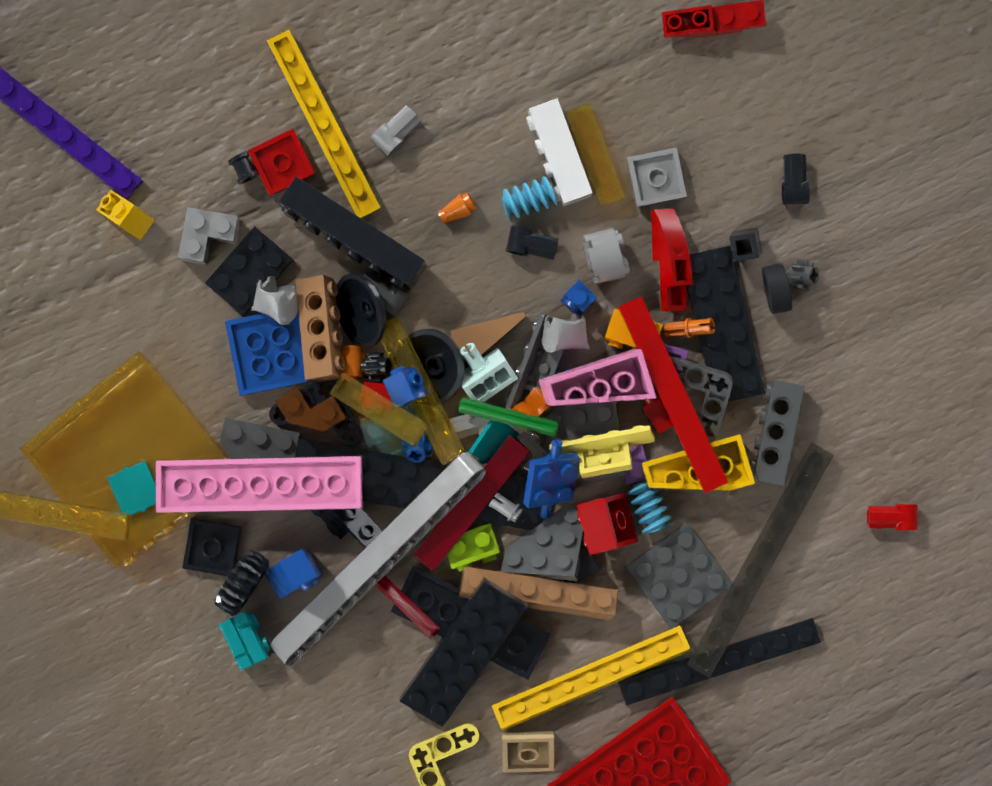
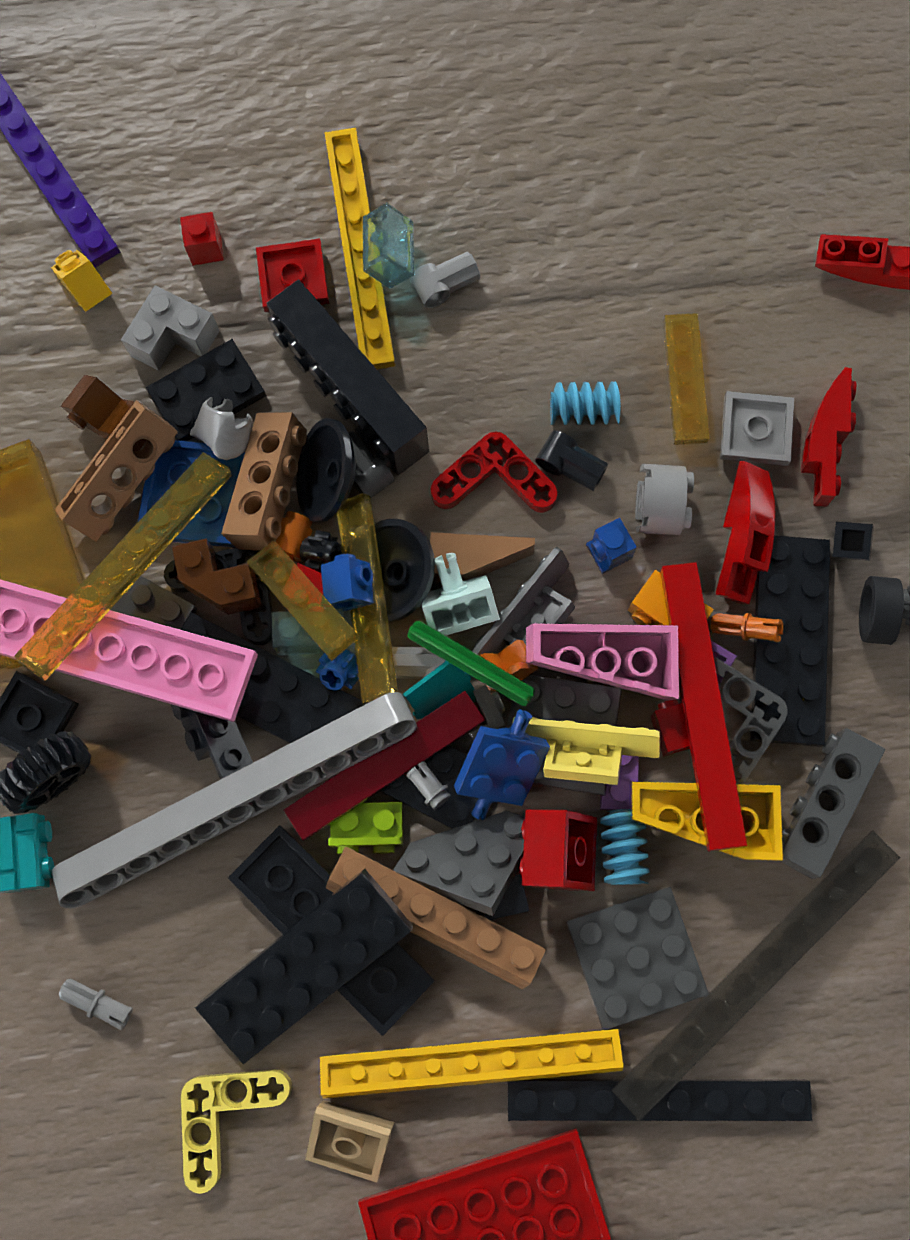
camera: 20 degrees right, 10 degrees down
black bush [228,152,259,185] -> none
blue wedge [265,548,323,600] -> none
dark red axle [375,576,440,638] -> none
orange cone [438,192,477,224] -> none
white brick [526,98,592,207] -> none
light grey hair [541,314,590,353] -> none
none -> clear yellow plate [14,452,232,681]
none -> medium nougat brick [55,400,178,542]
none -> light grey axle [59,979,133,1031]
none -> reddish brown brick [61,375,146,451]
none -> red brick [180,212,224,266]
none -> clear light blue brick [363,202,415,289]
none -> red beam [430,431,557,513]
none -> red slope [801,367,857,507]

